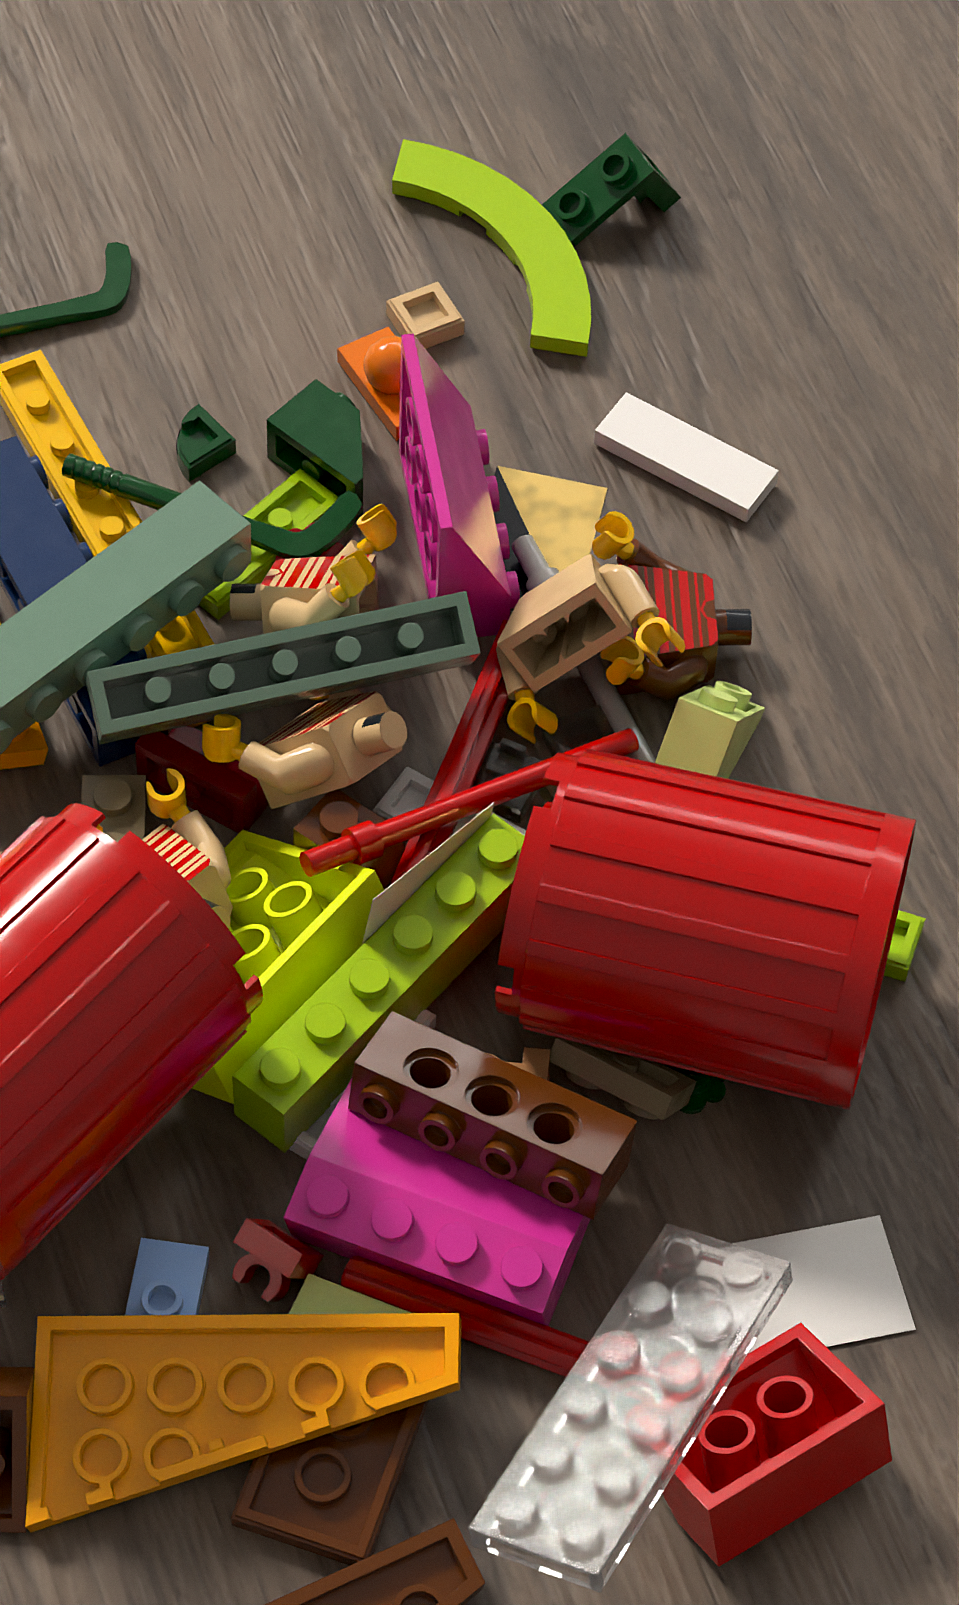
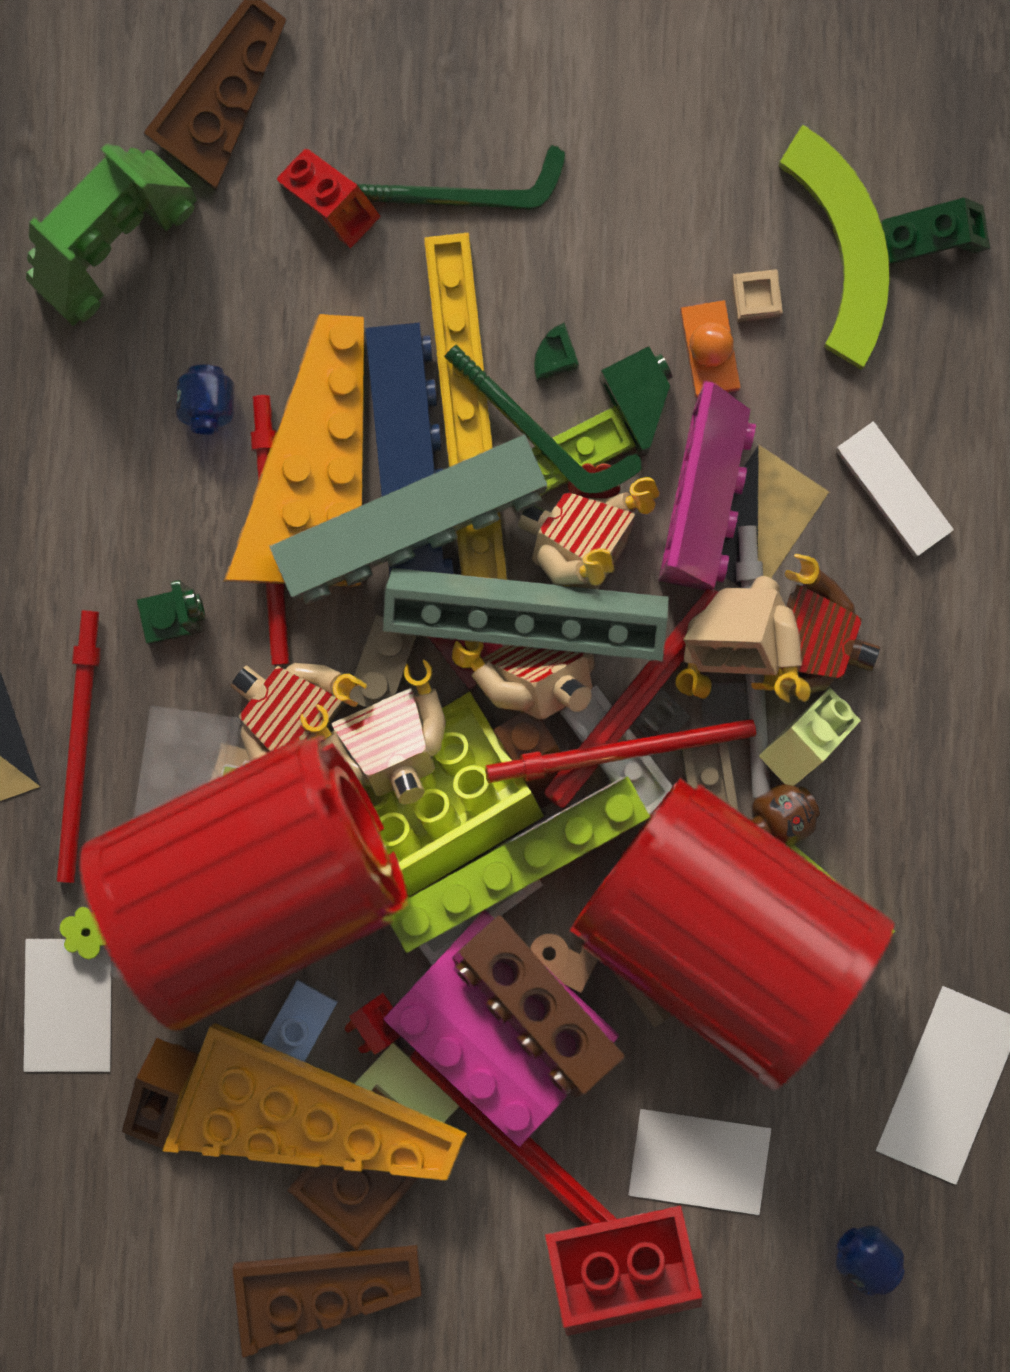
camera: 25 degrees right, 30 degrees up
clear plate [468,1224,793,1593] -> none

